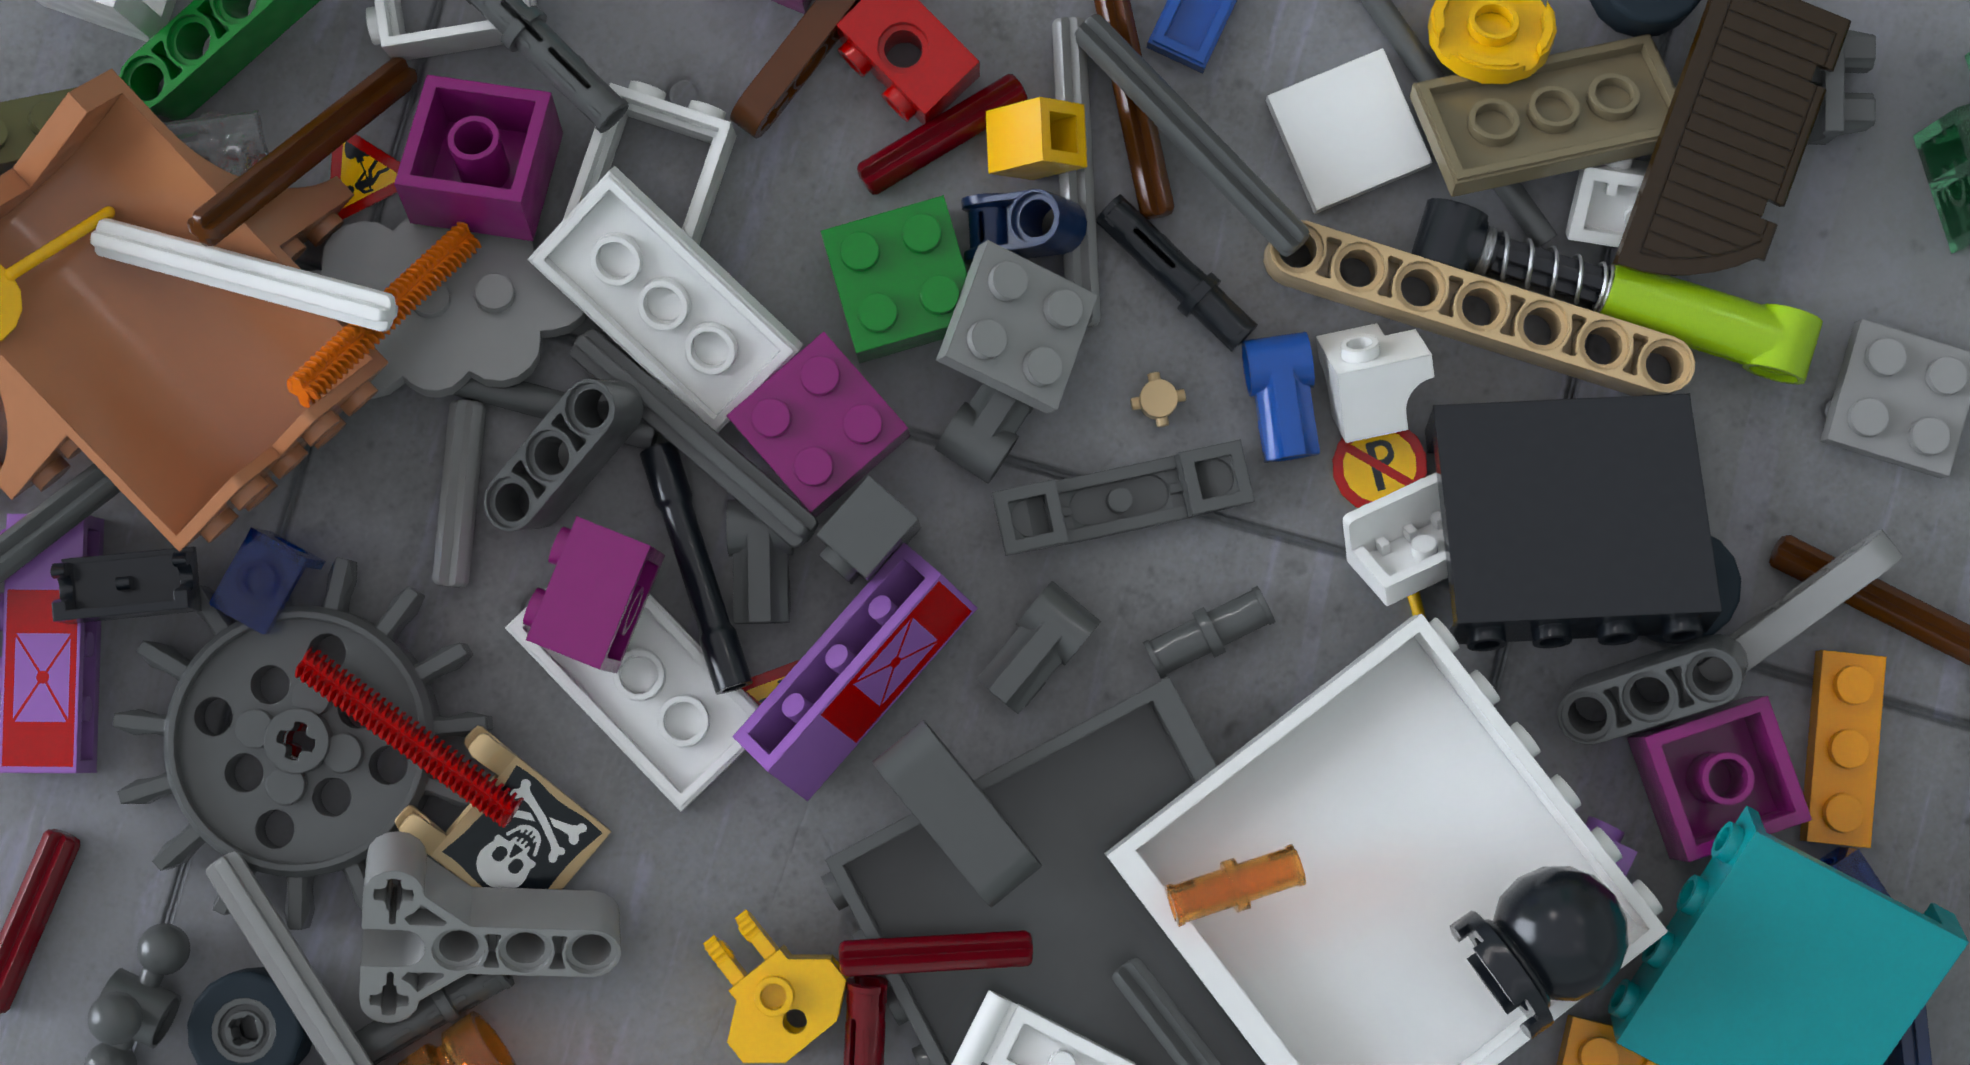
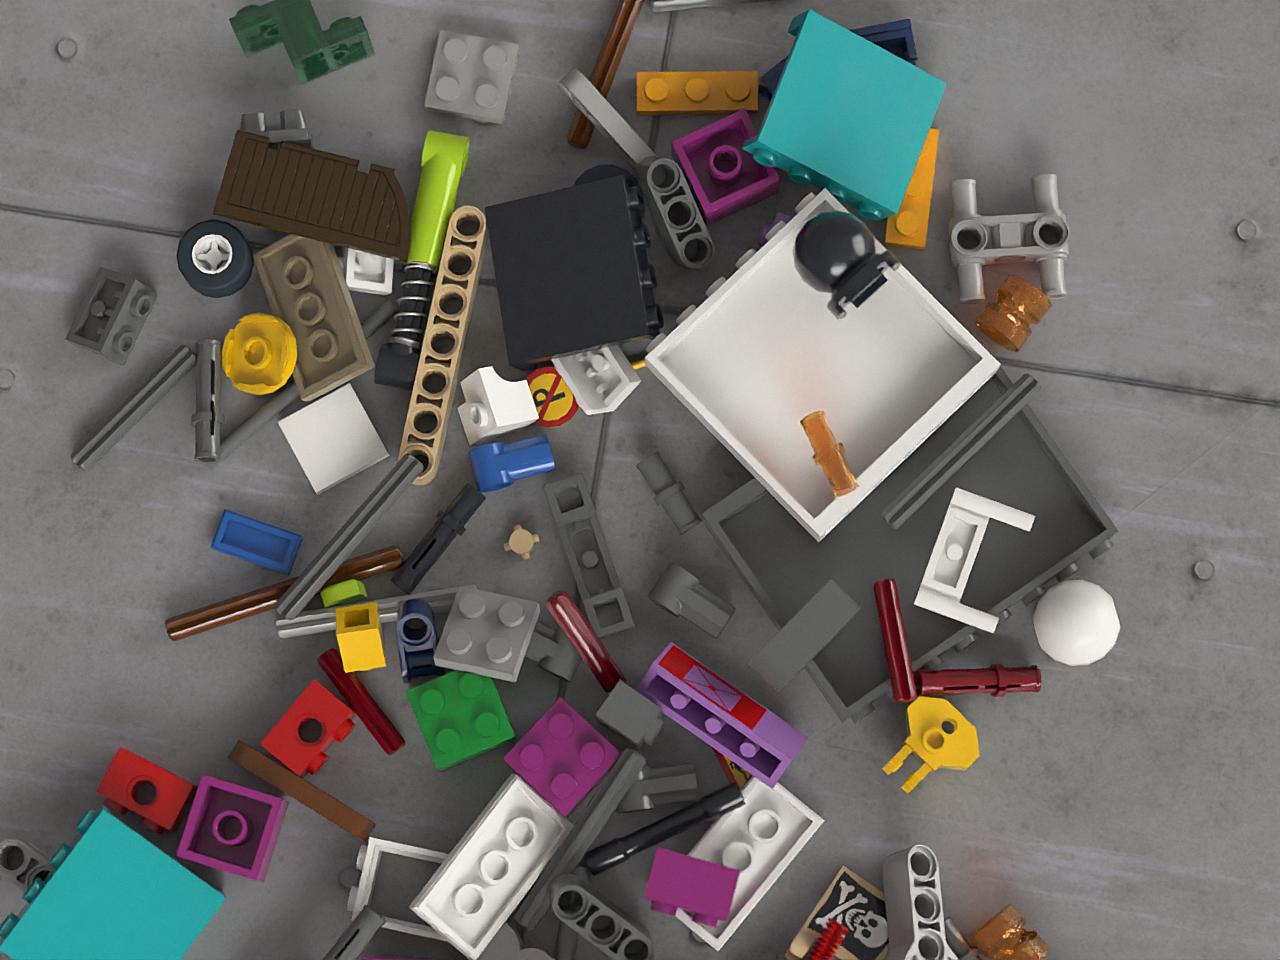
camera: 90 degrees left, 5 degrees down
none -> lime tile [321,579,368,608]
none -> dark red axle [546,590,626,693]

